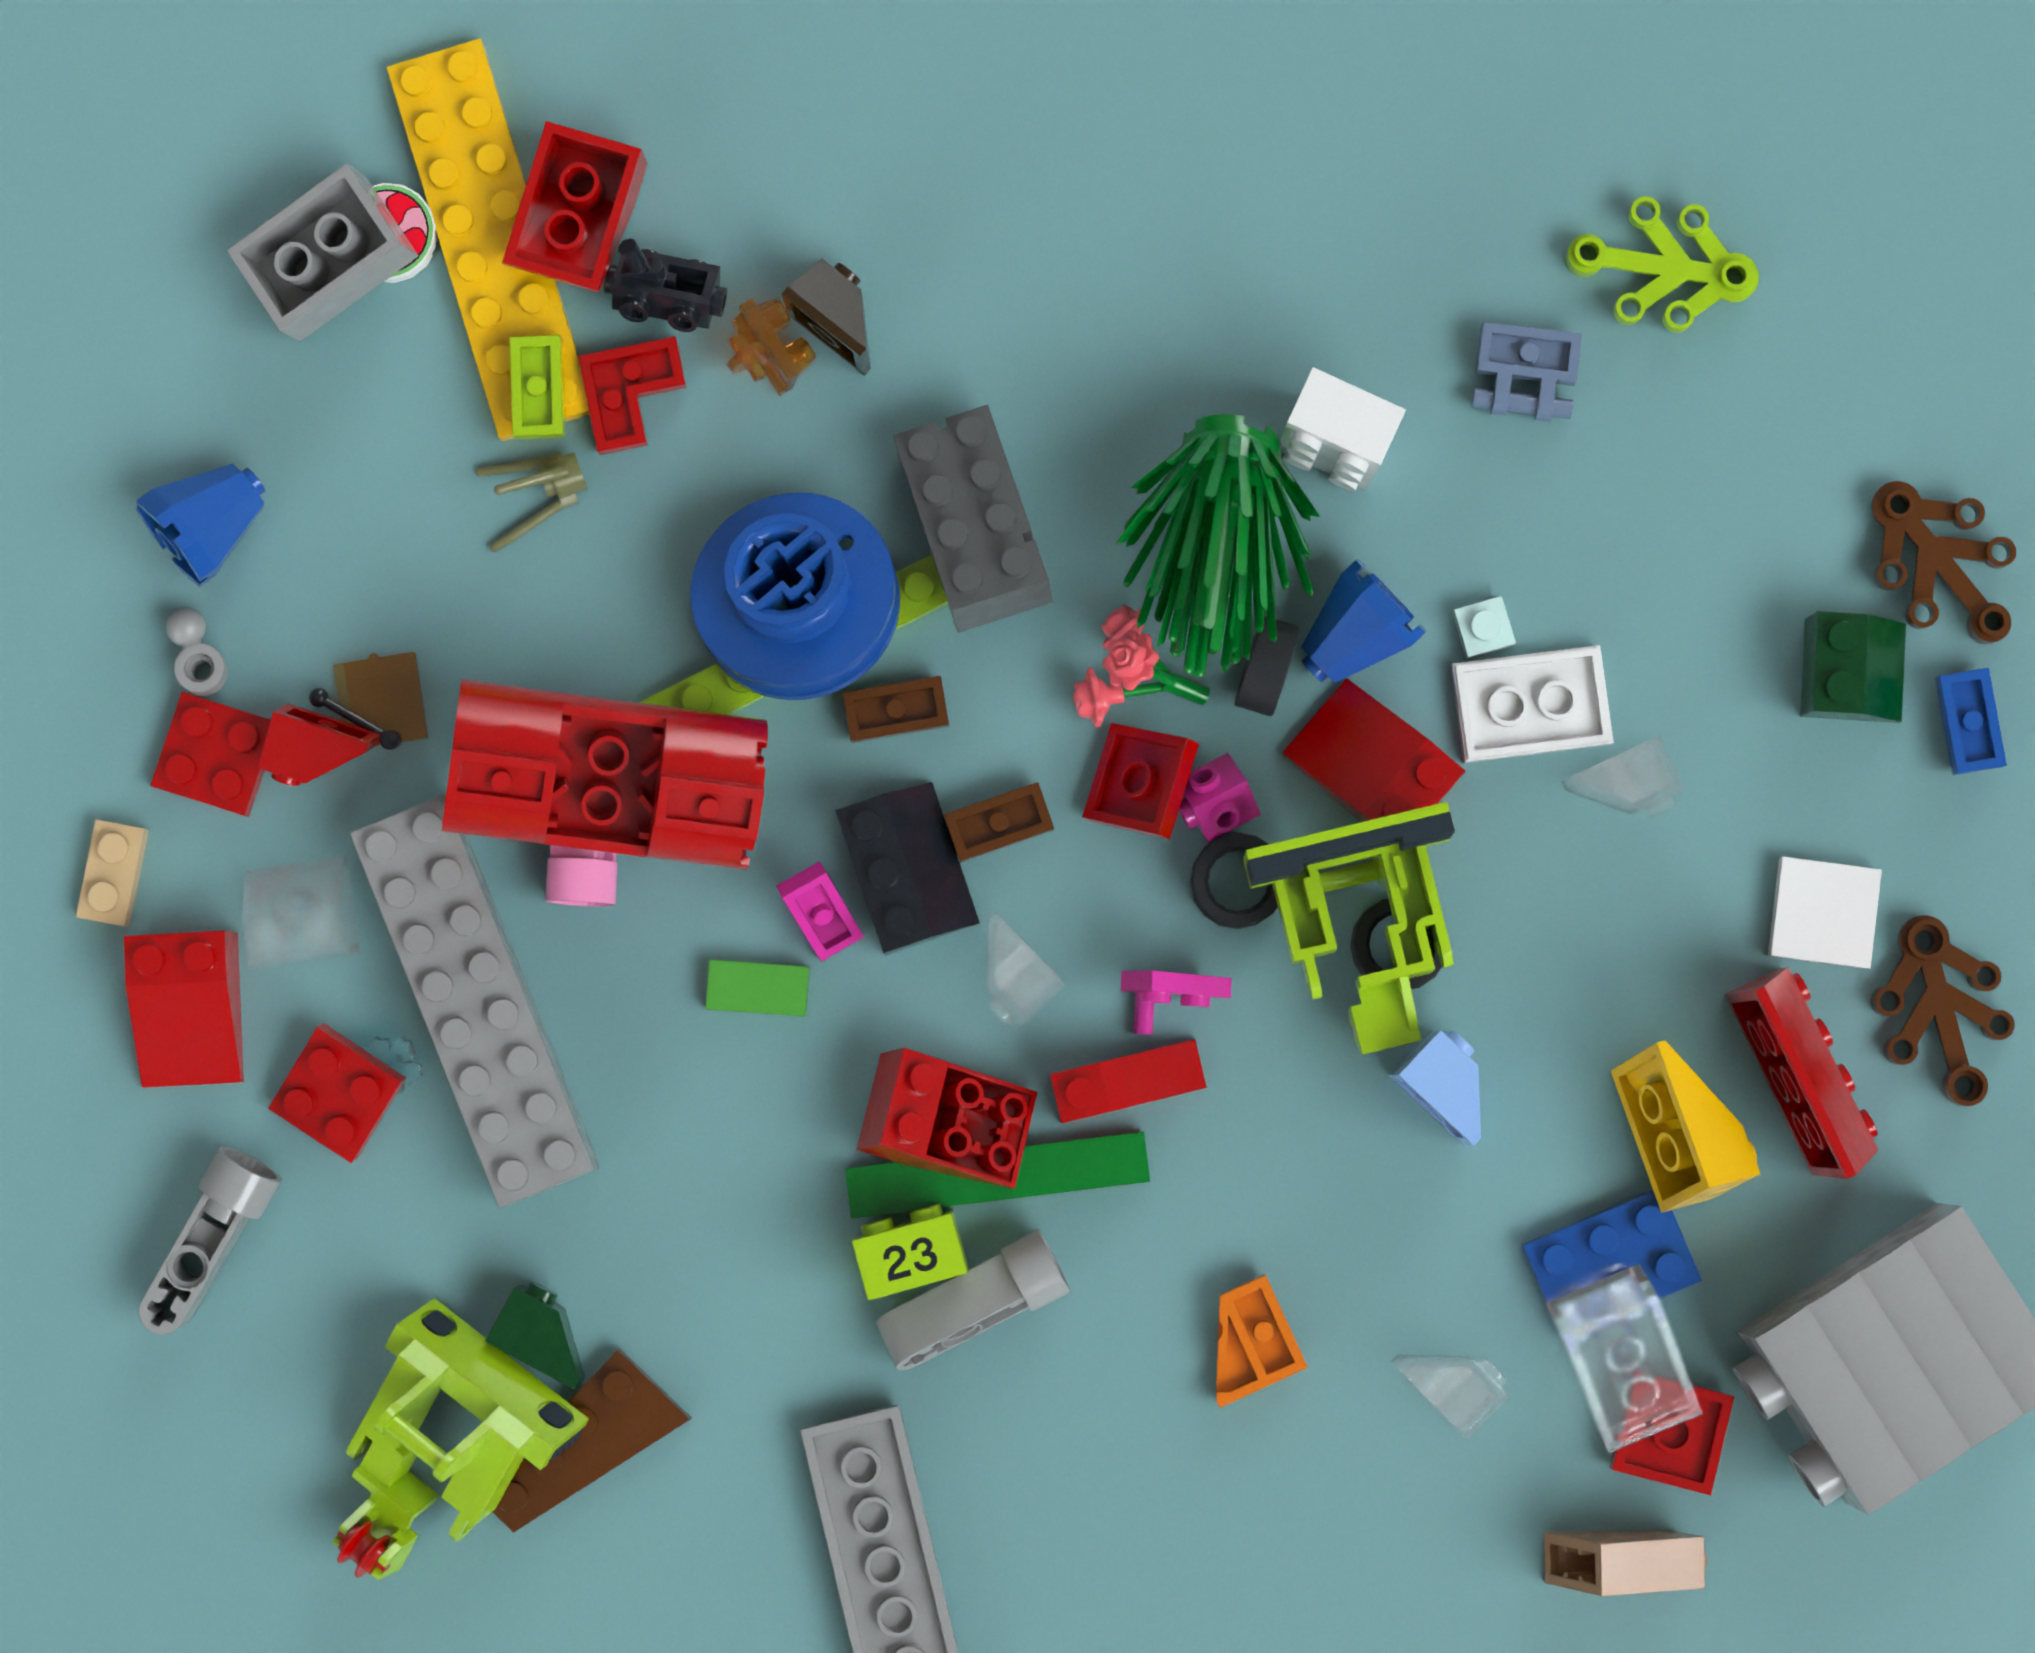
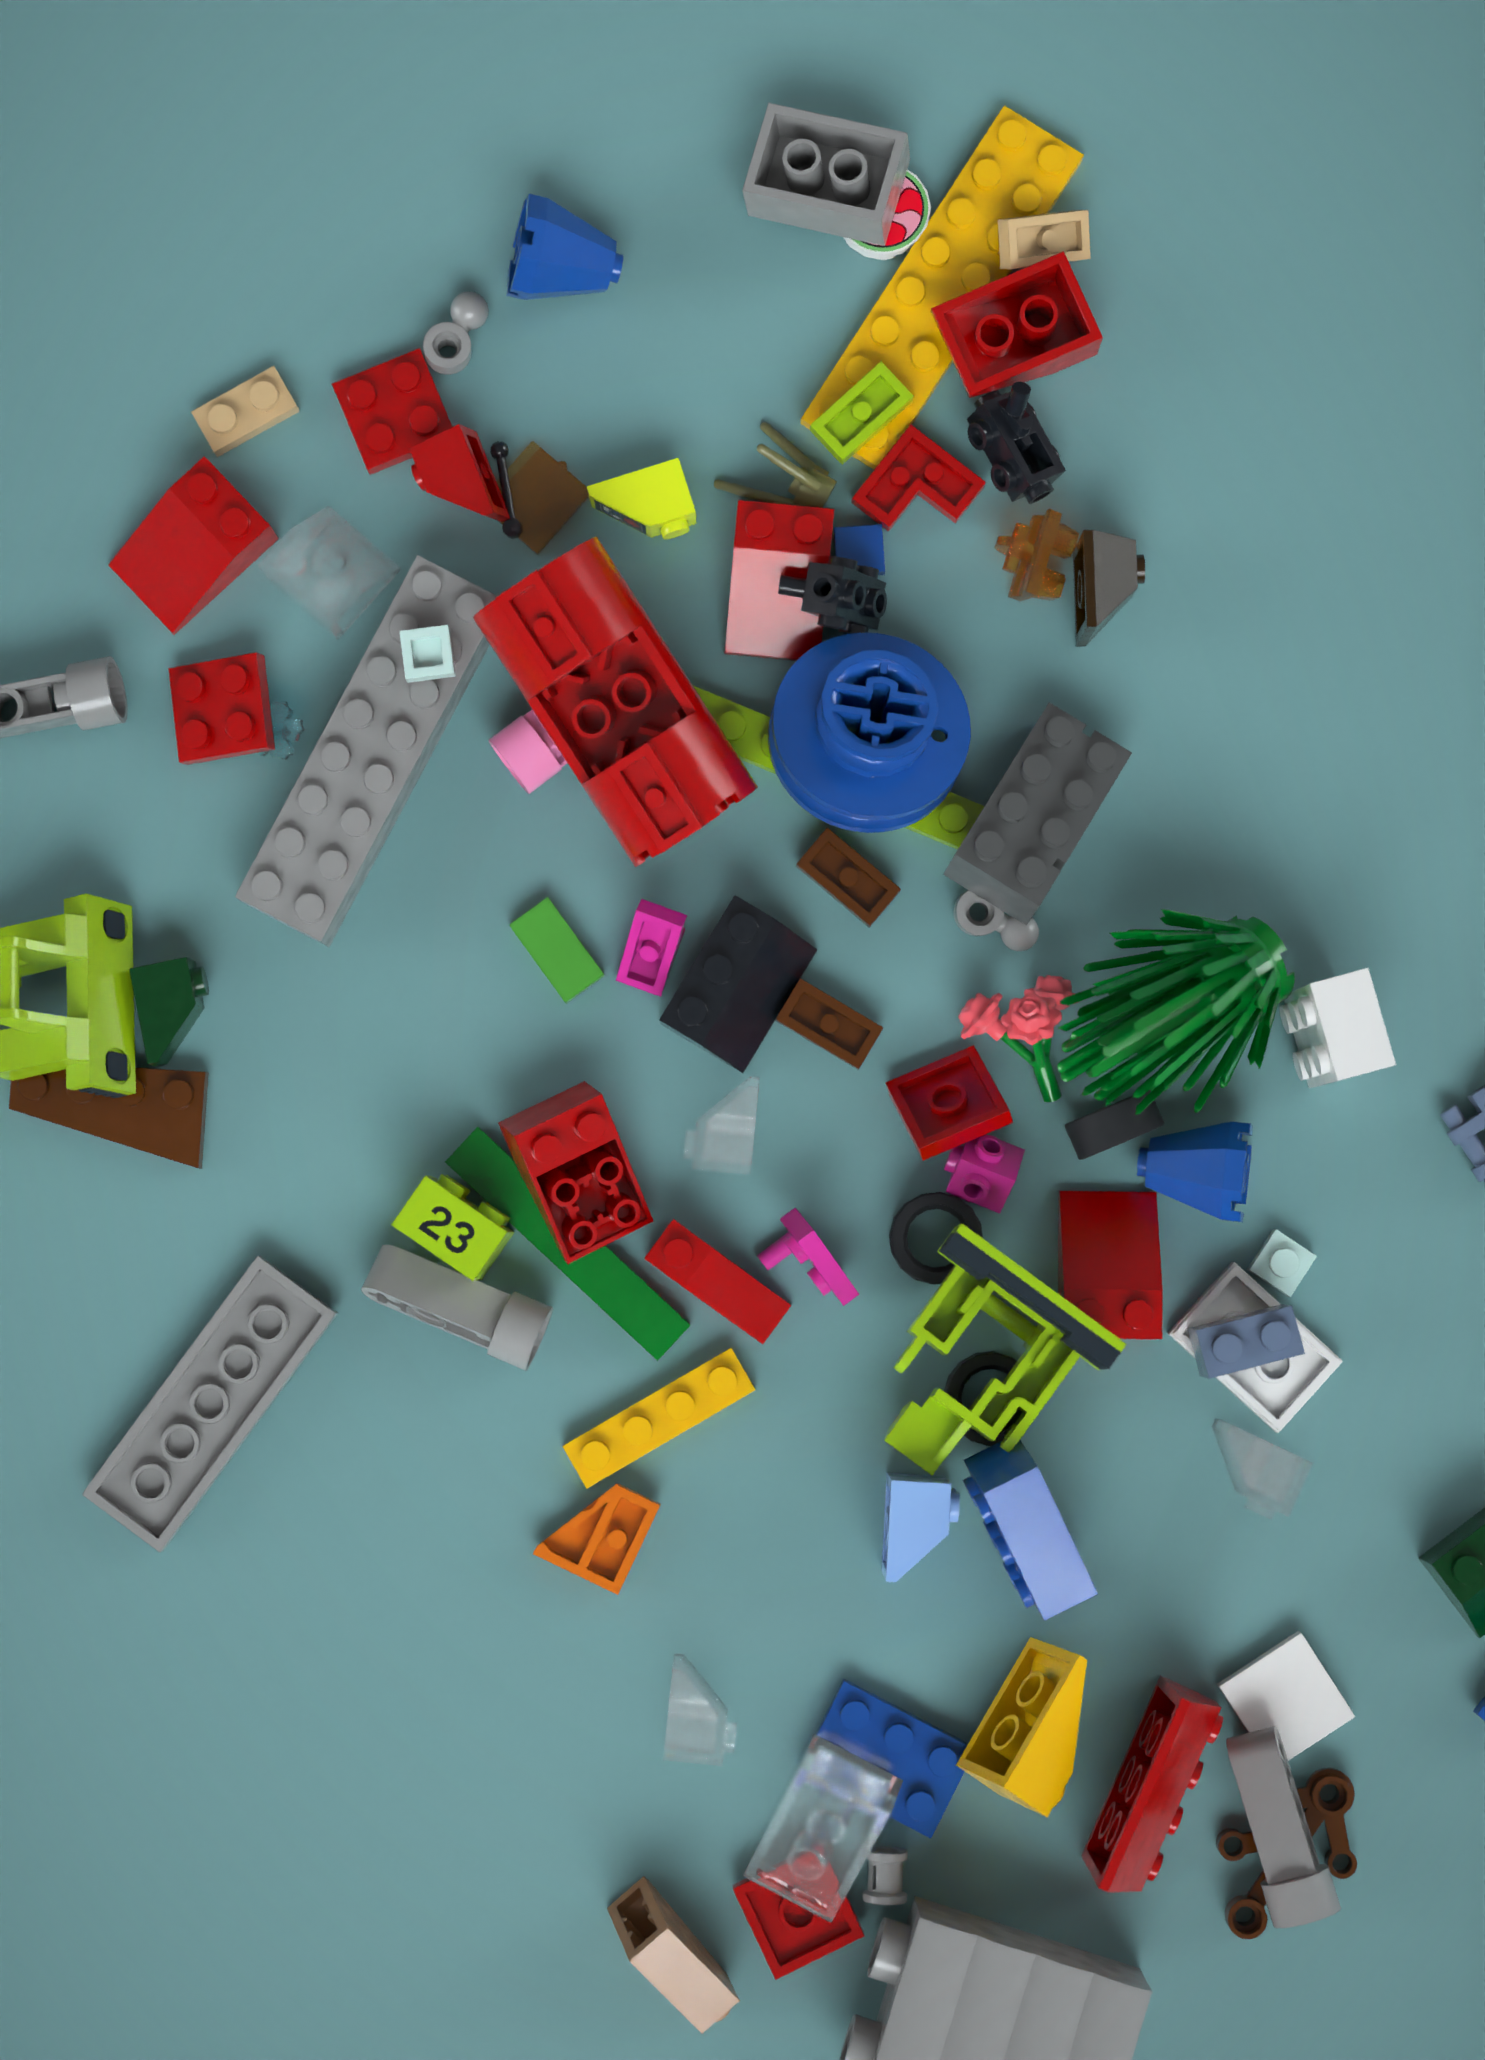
camera: 50 degrees right, 0 degrees up
none -> light aqua plate [399,625,456,683]
none -> yellow plate [562,1347,756,1489]
none -> neon yellow slope [587,458,697,539]
none -> slope [725,500,834,661]
none -> black brick [778,556,887,634]
none -> blue tile [834,524,885,575]
none -> light grey bush [863,1846,908,1905]
none -> light grey plate [954,890,1039,951]
none -> brick [963,1440,1098,1621]
none -> tan plate [998,210,1091,269]
none -> sand blue brick [1187,1304,1305,1379]
none -> light grey beam [1226,1726,1341,1928]

